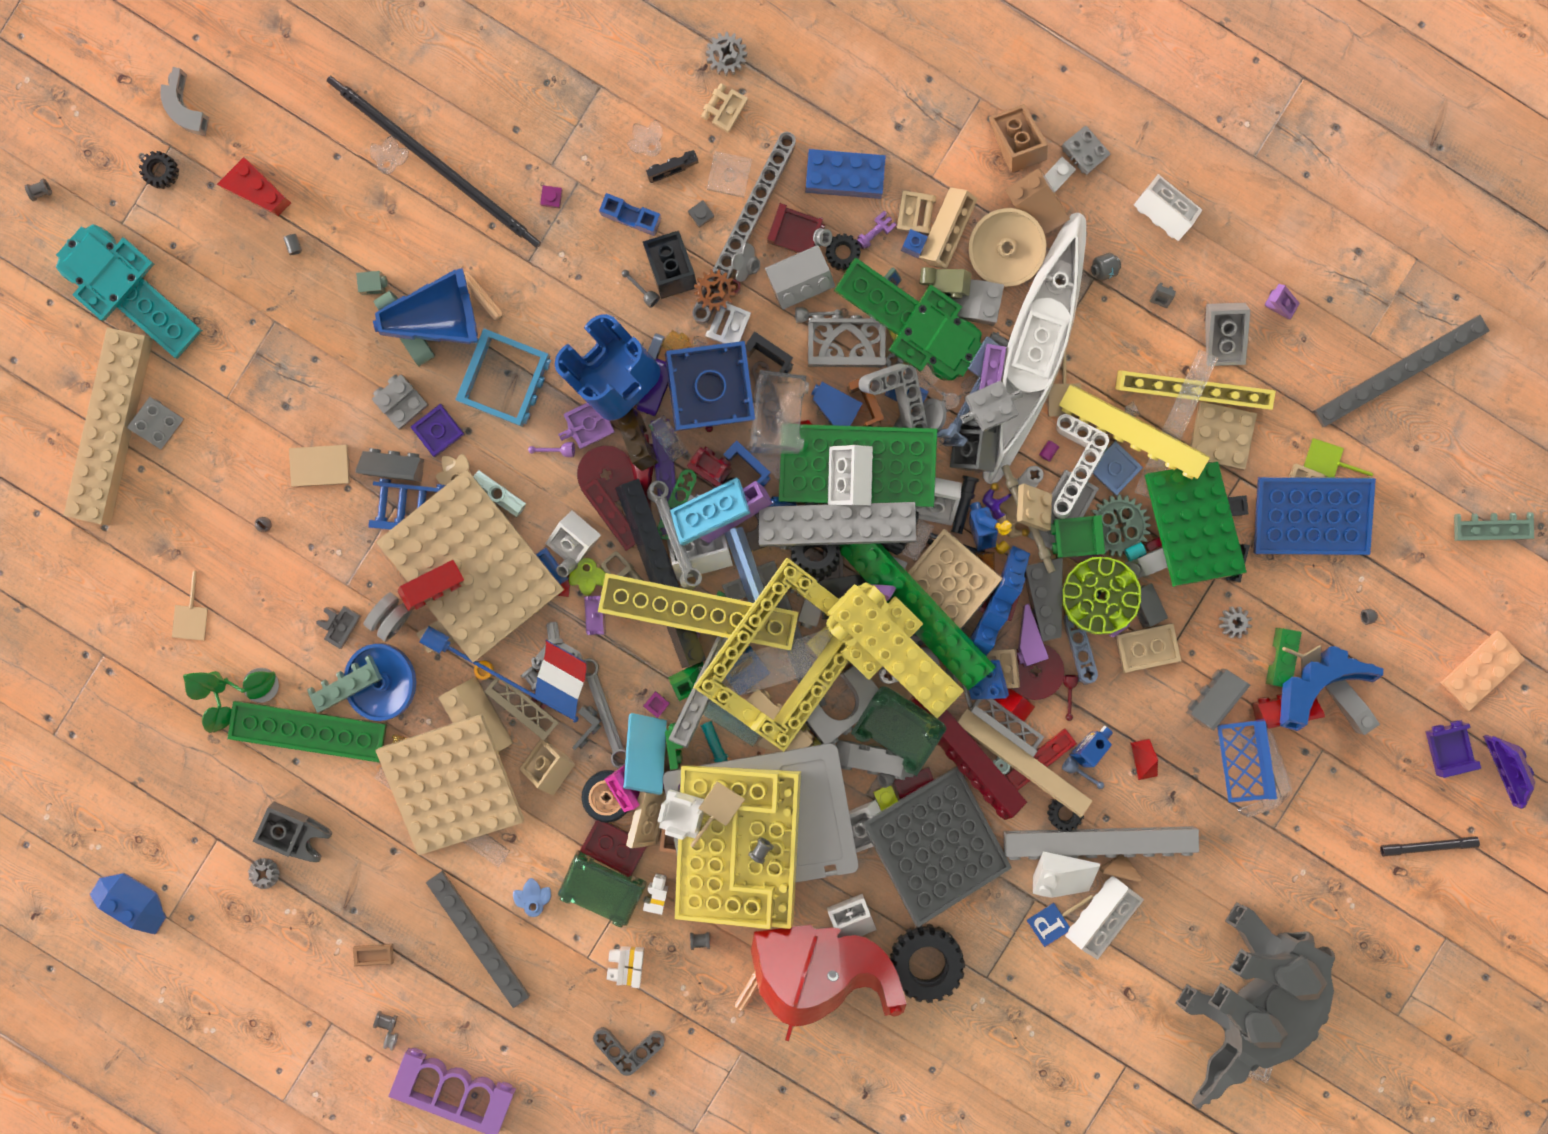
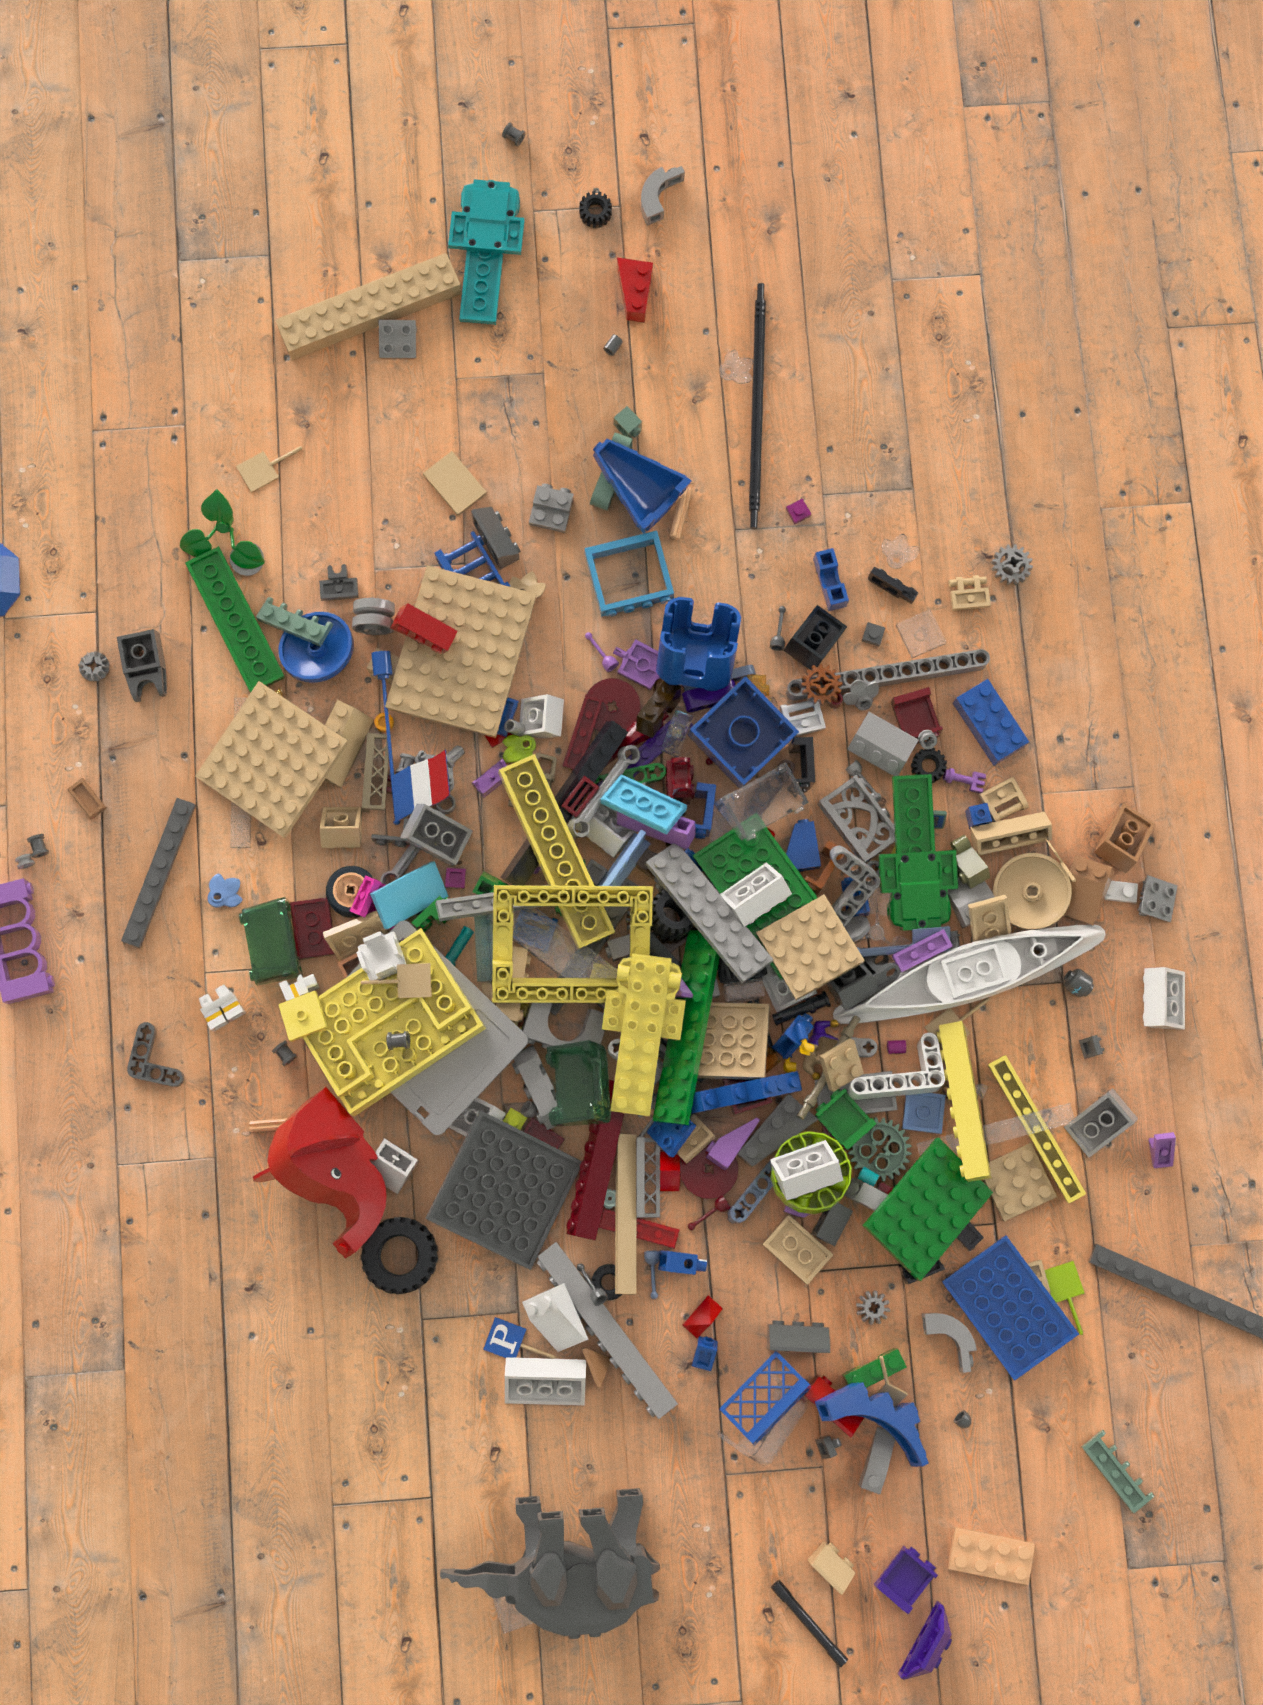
camera: 50 degrees right, 10 degrees down
dark grey hinge [255,517,272,532] -> none
dark purple tile [411,404,465,458] -> none
light aqua piece [473,470,526,517] -> none
light grey plate [960,380,1023,432] -> none
none -> light yellow plate [278,991,328,1042]
none -> light grey brick [400,804,473,865]
none -> dark red tile [561,776,599,818]
none -> dark grey hinge [577,1263,608,1306]
none -> blue bracket [692,1336,718,1371]
none -> tan plate [756,894,865,1001]
none -> white slope [770,1140,843,1200]
none -> tan slope [807,1541,856,1595]
none -> dark grey tile [815,1436,842,1459]
none -> light grey arch [922,1313,977,1373]
none -> tan tile [968,895,1011,942]
none -> tan piece [1044,837,1076,882]

